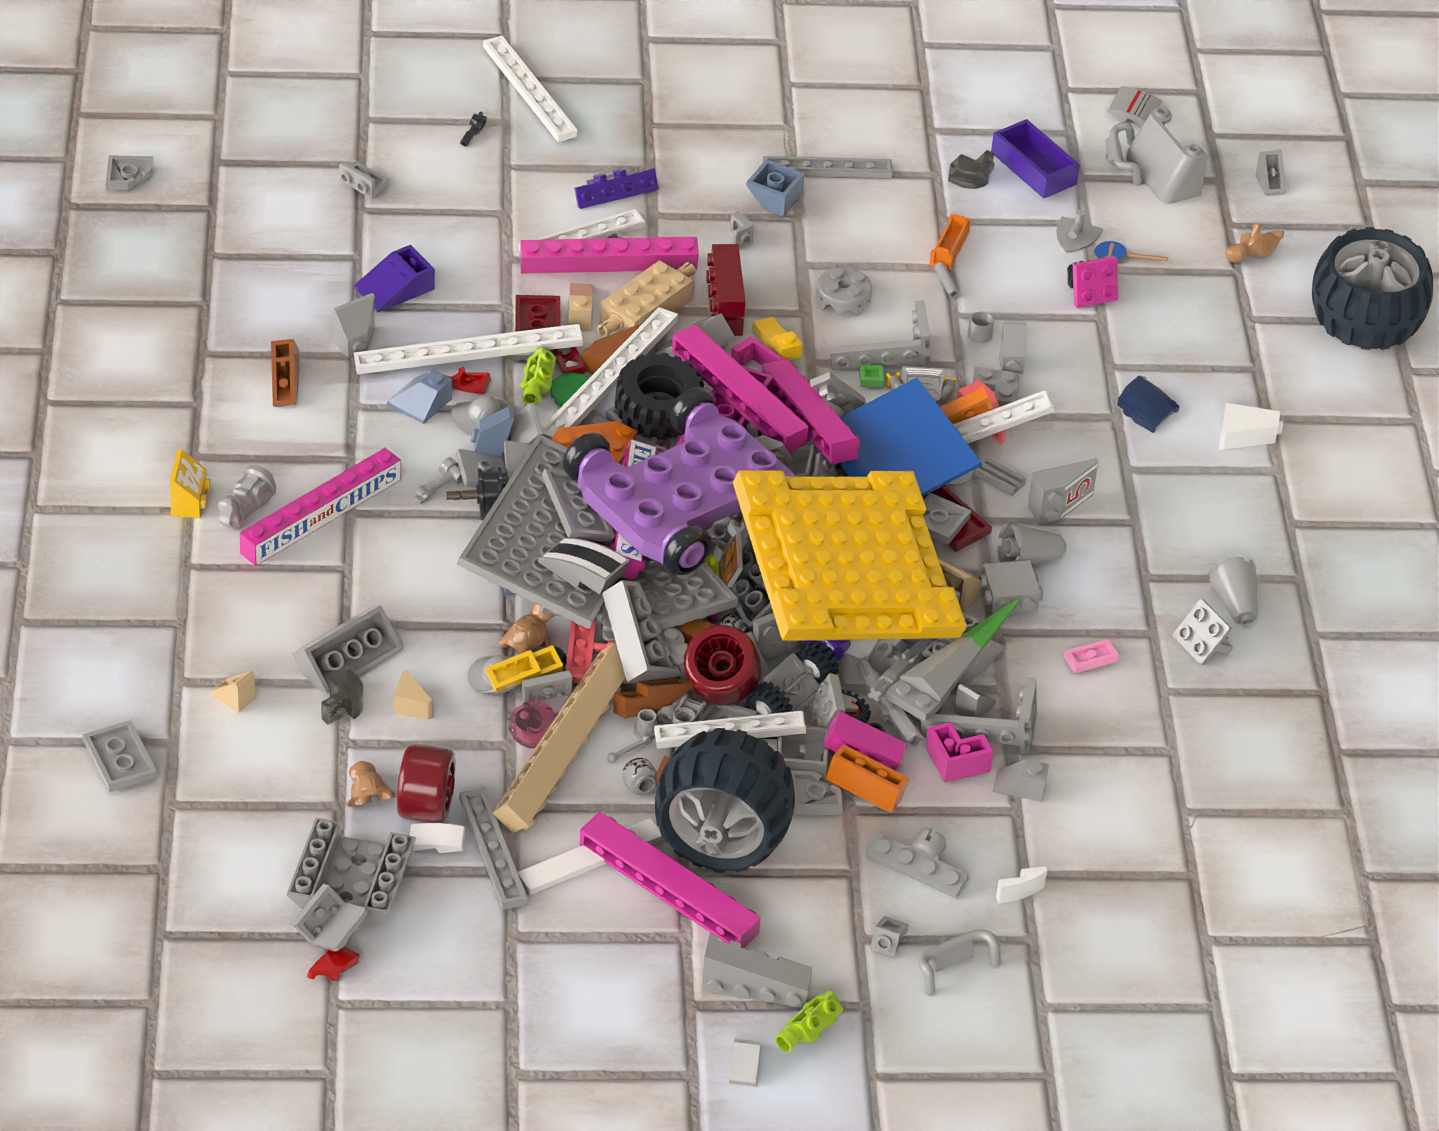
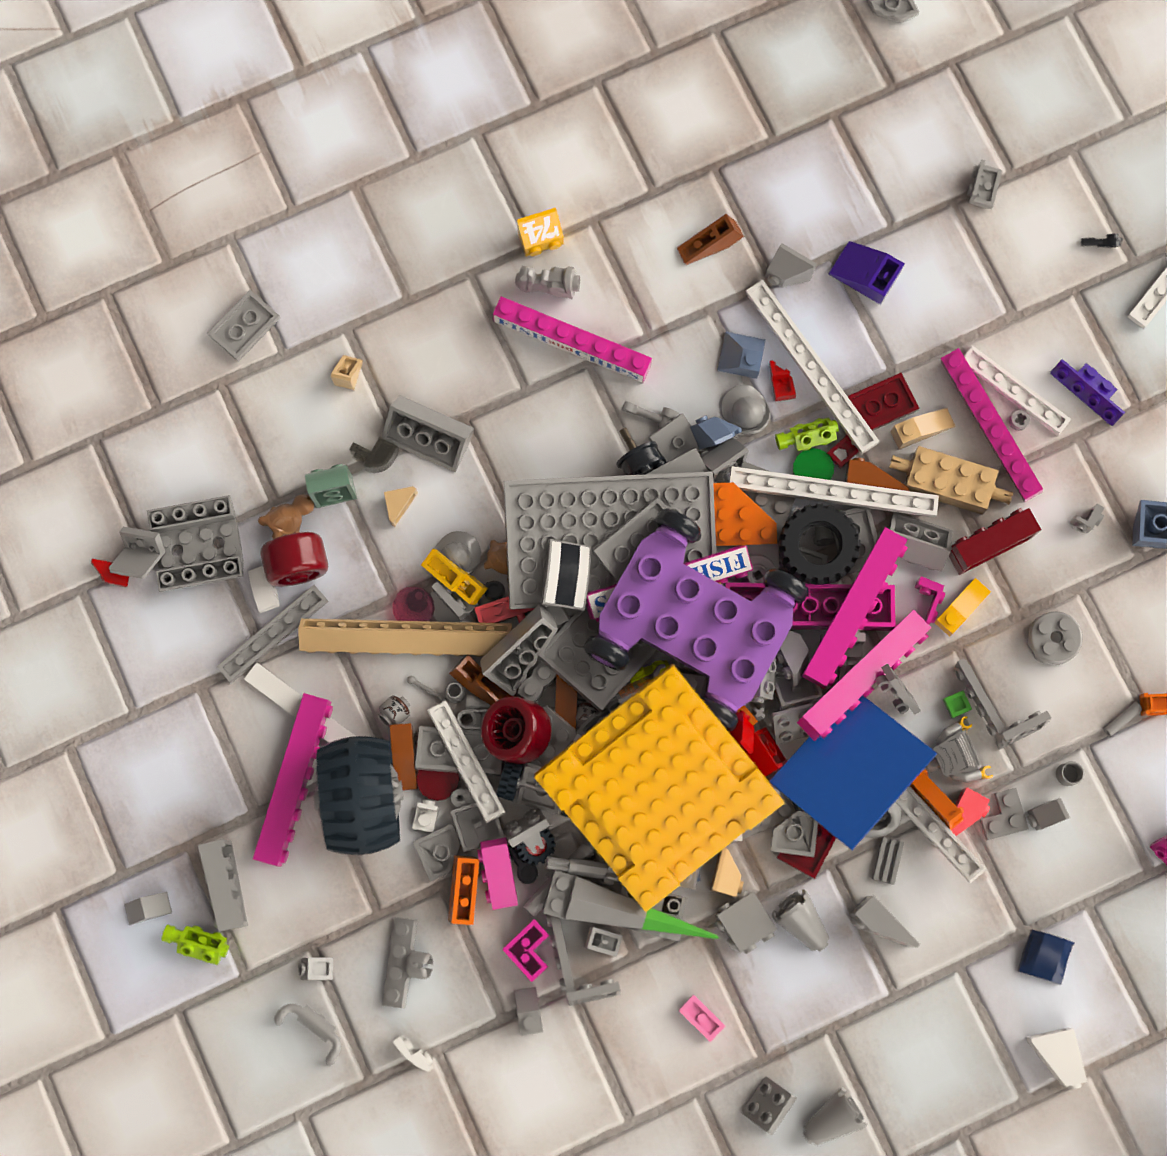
camera: 70 degrees right, 35 degrees up
none -> sand green brick [305,464,357,508]

